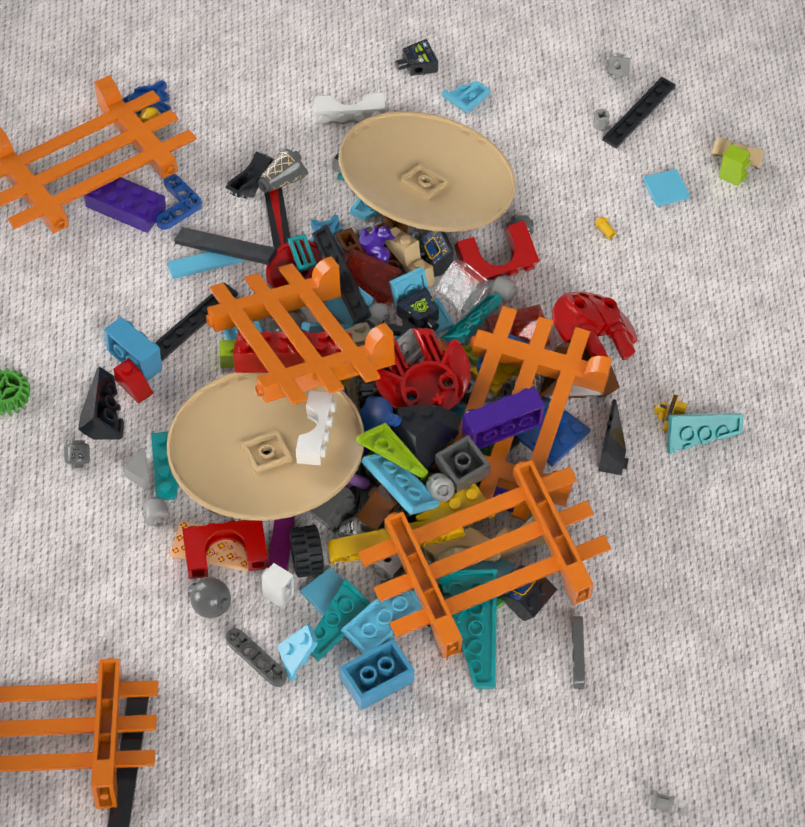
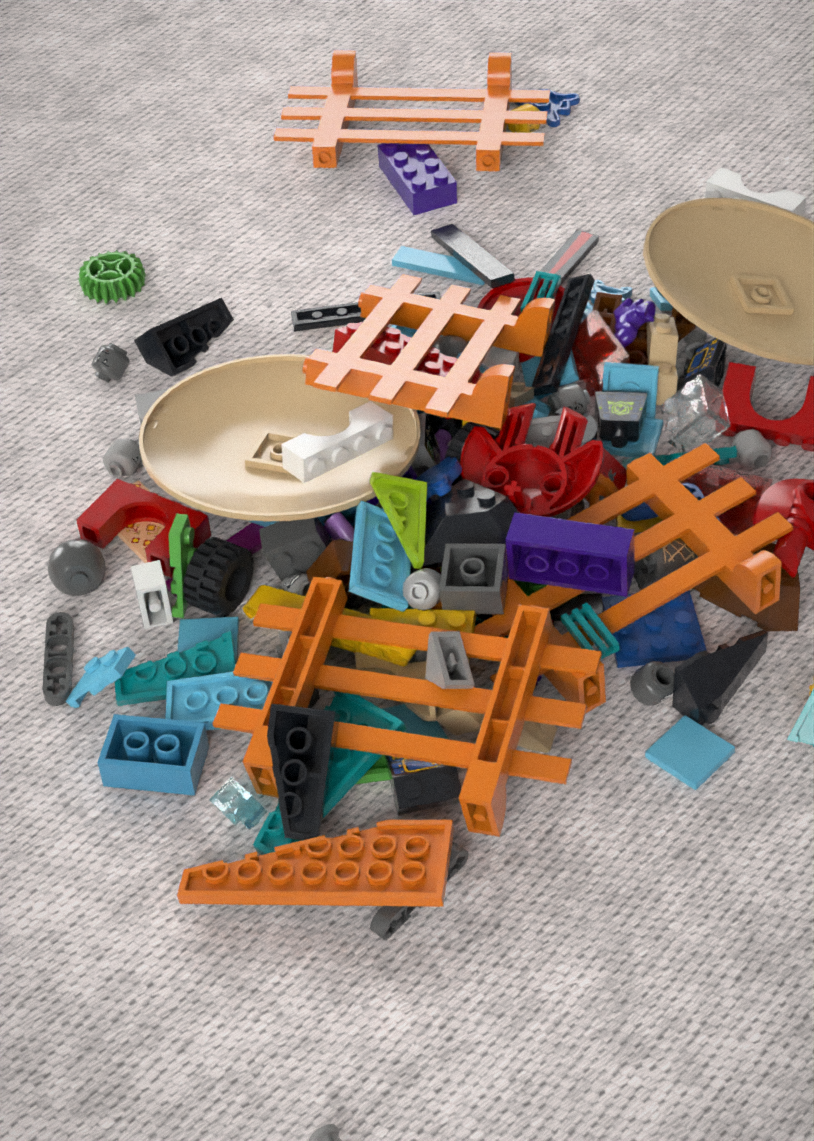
camera: 45 degrees right, 10 degrees down
dark azure brick [104,317,162,381] -> none
red slope [113,359,154,404] -> none
blue beam [156,174,202,230] -> none
black arch [225,151,274,199] -> none
dark grey cone [257,148,308,193] -> none
none -> bright green wing [169,514,197,618]
none -> orange wing [177,820,454,907]
none -> clear light blue brick [209,777,268,830]
none -> black wedge [267,704,340,840]
none -> light grey slope [425,631,475,689]
none -> teal tile [561,603,620,659]
none -> dark grey head [630,661,674,706]
none -> medium azure tile [645,715,735,790]

